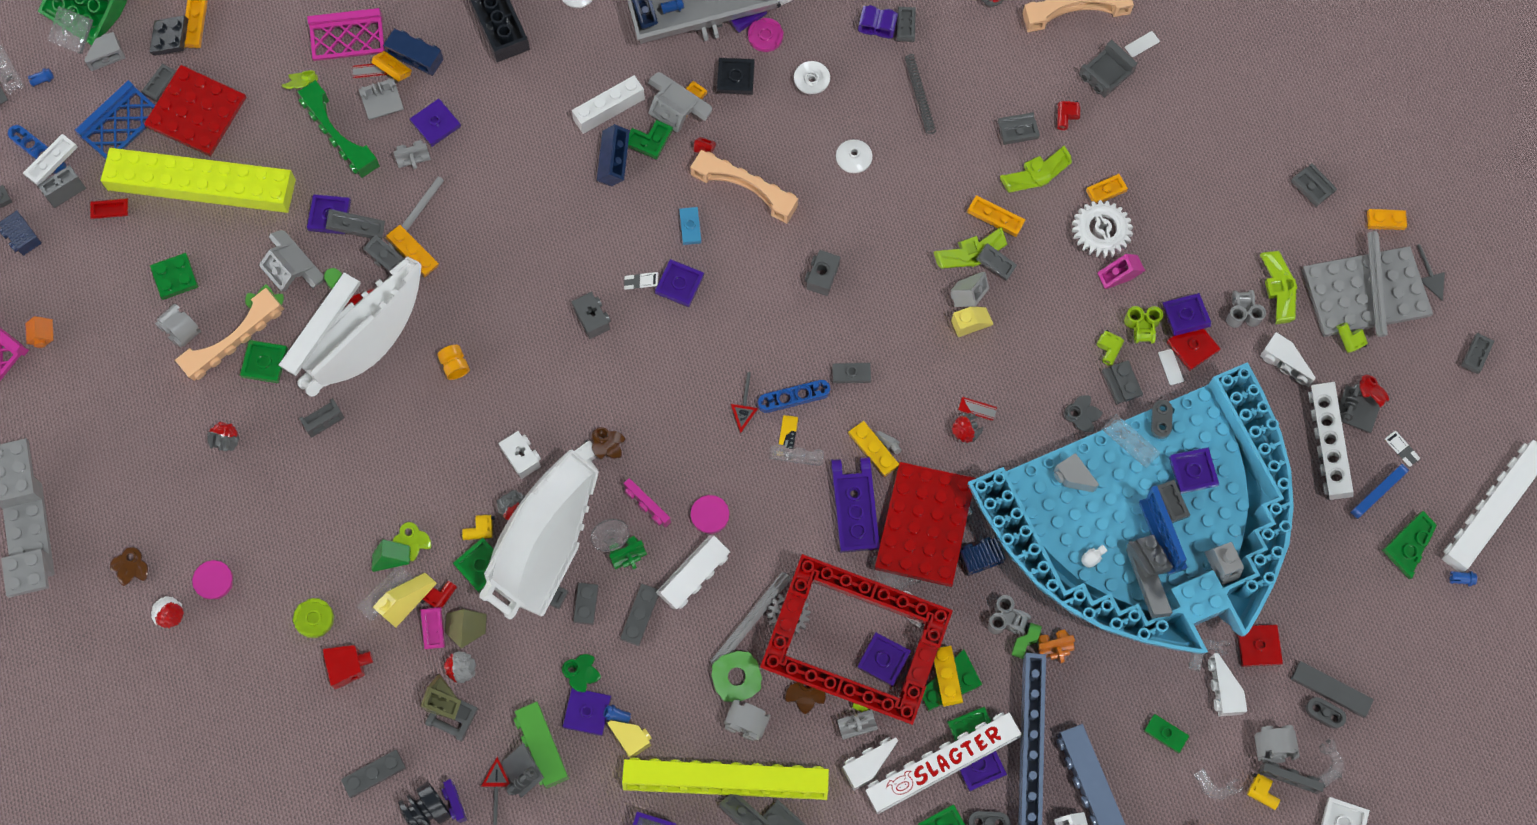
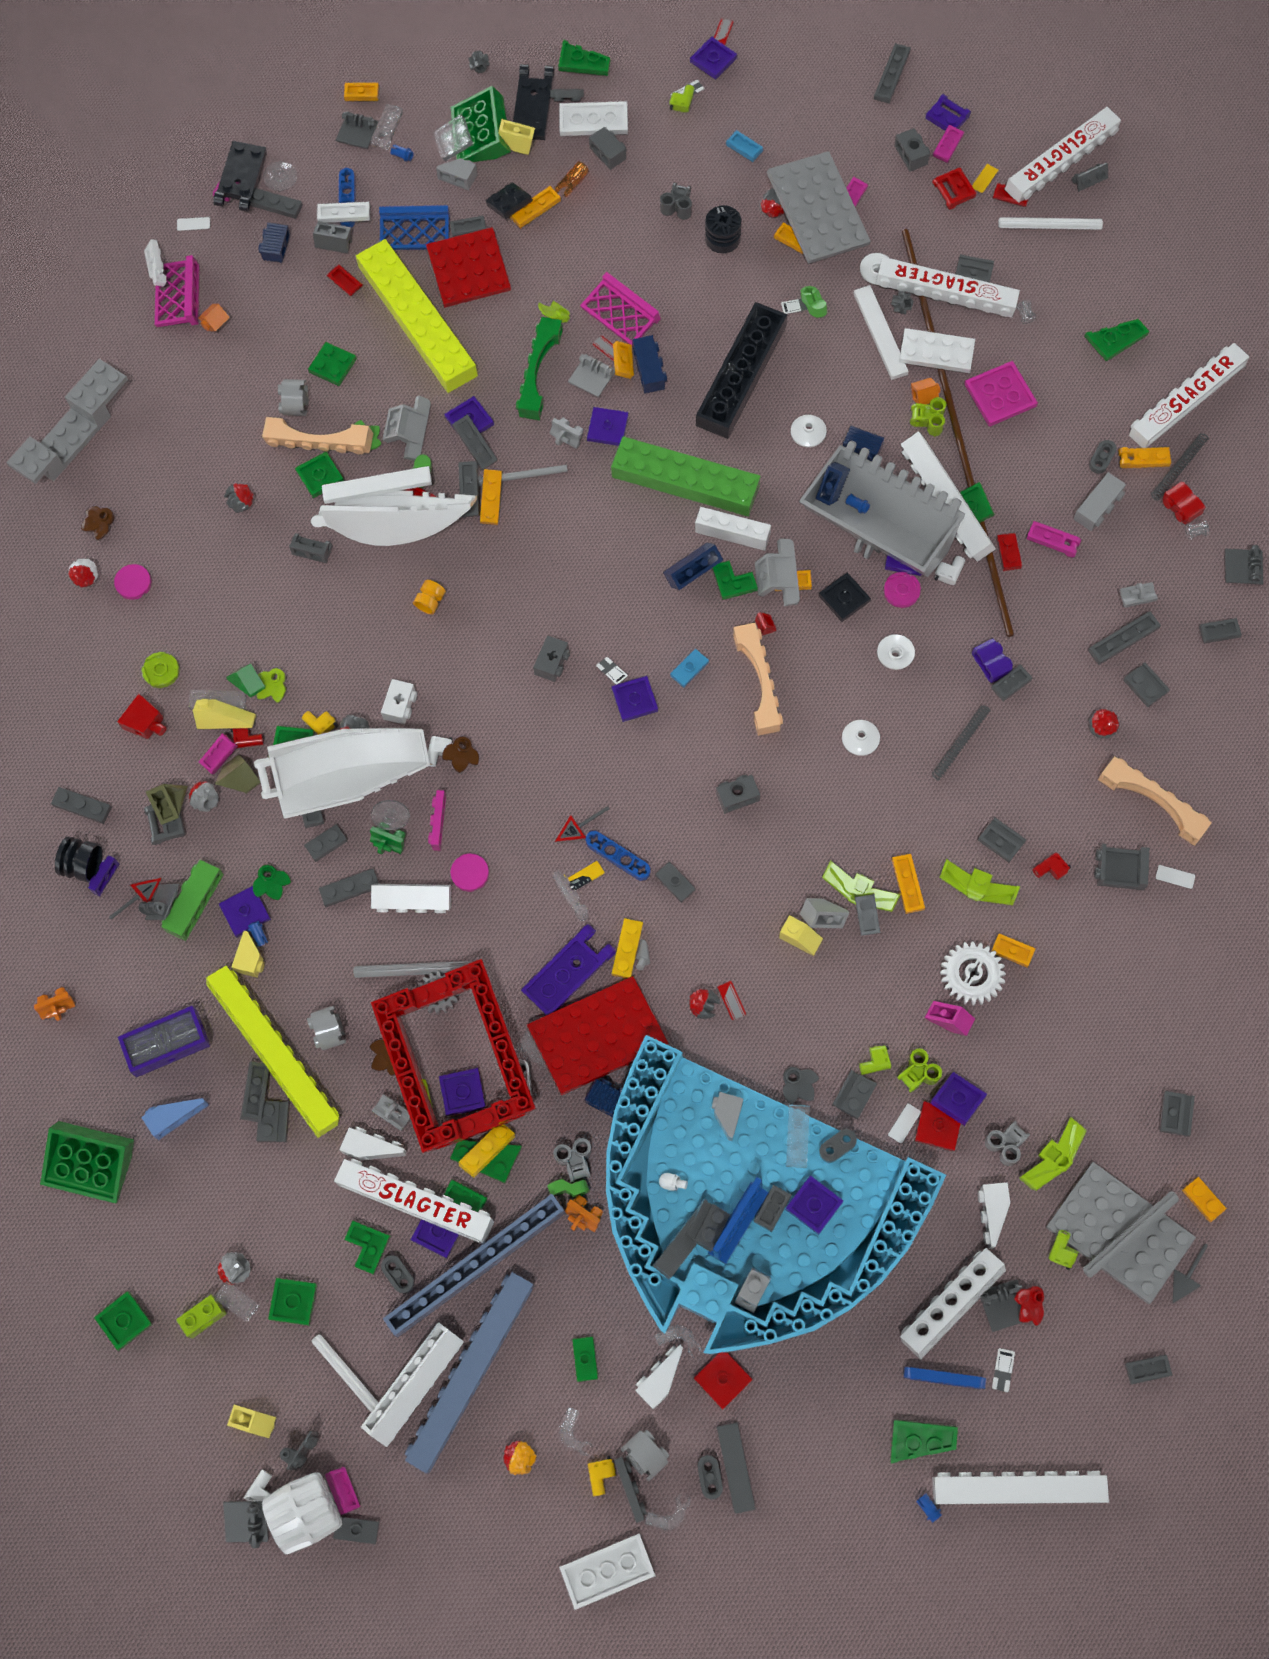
camera: 55 degrees right, 0 degrees up
bright green piece [711,651,762,702] -> none
none -> bright green brick [611,436,761,517]

